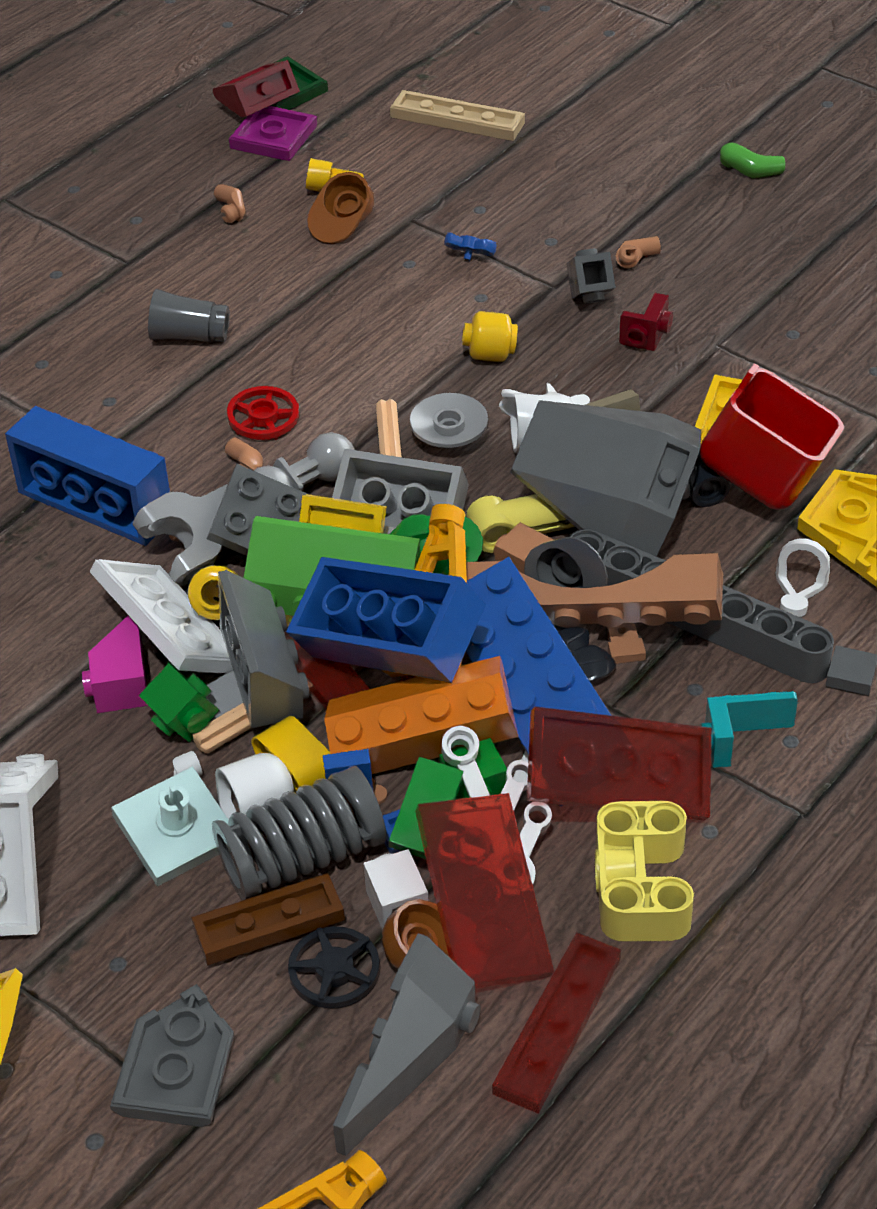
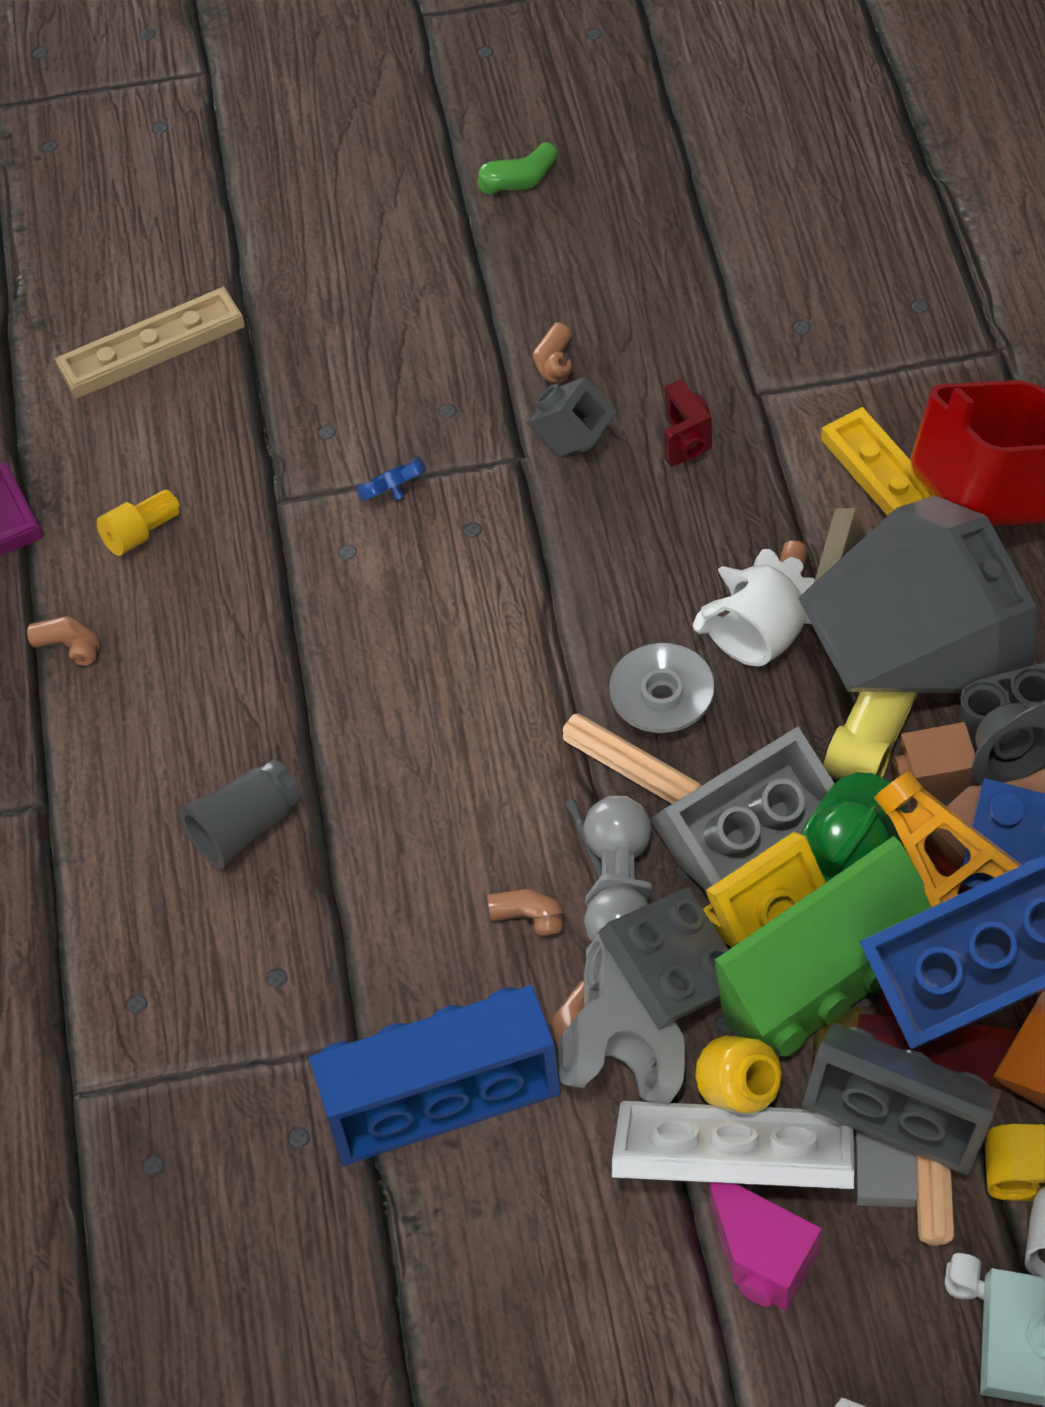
camera: 45 degrees left, 10 degrees up
green brick [139,663,219,742] -> none
red wheel [227,386,299,440] -> none
dark orange cap [307,172,374,244] -> none
yellow head [462,311,518,362] -> none

